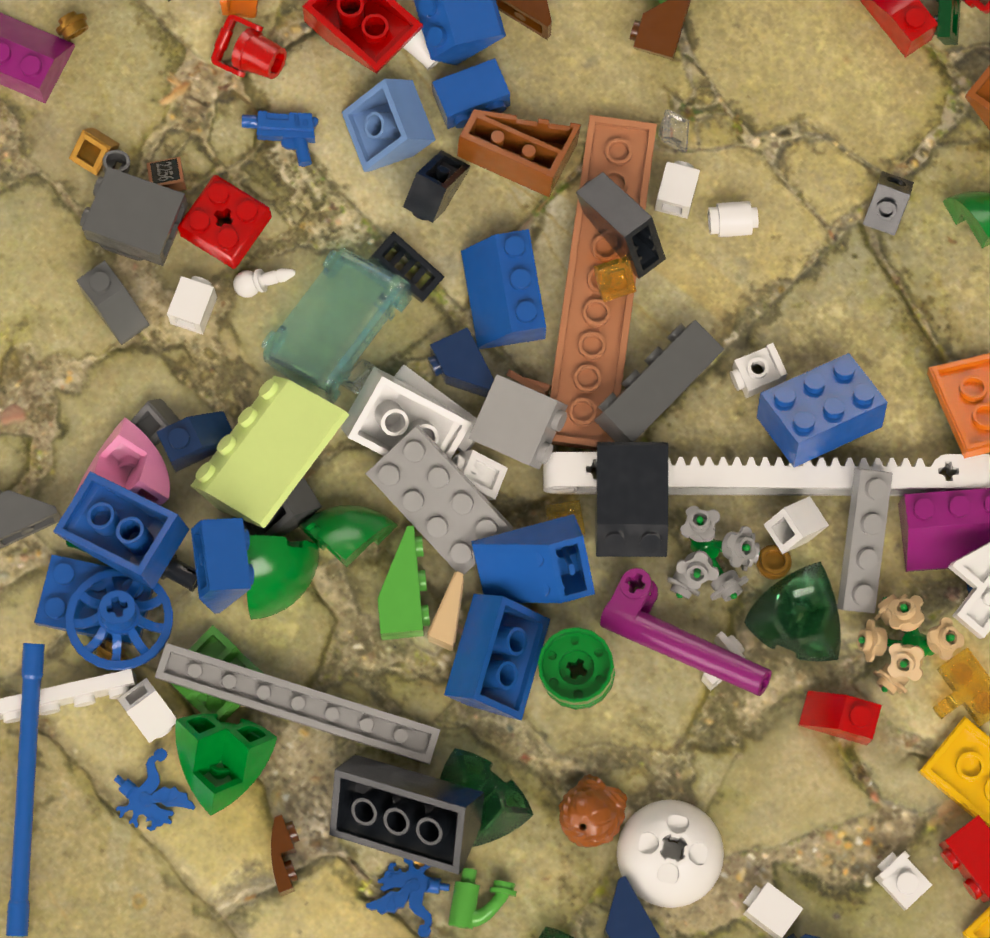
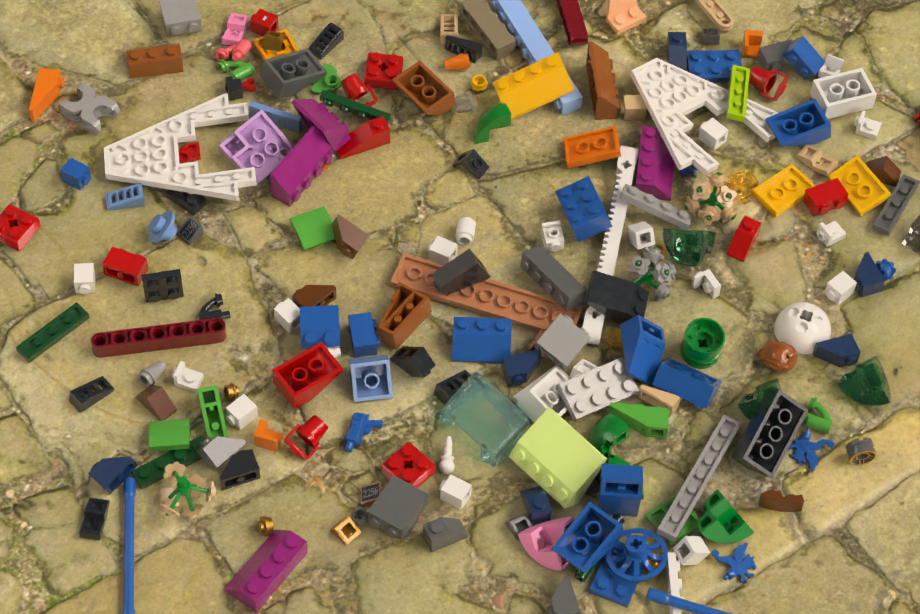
camera: 80 degrees left, 20 degrees down
clear yellow plate [593,256,636,302] -> none
magenta axle [600,568,772,696] -> none

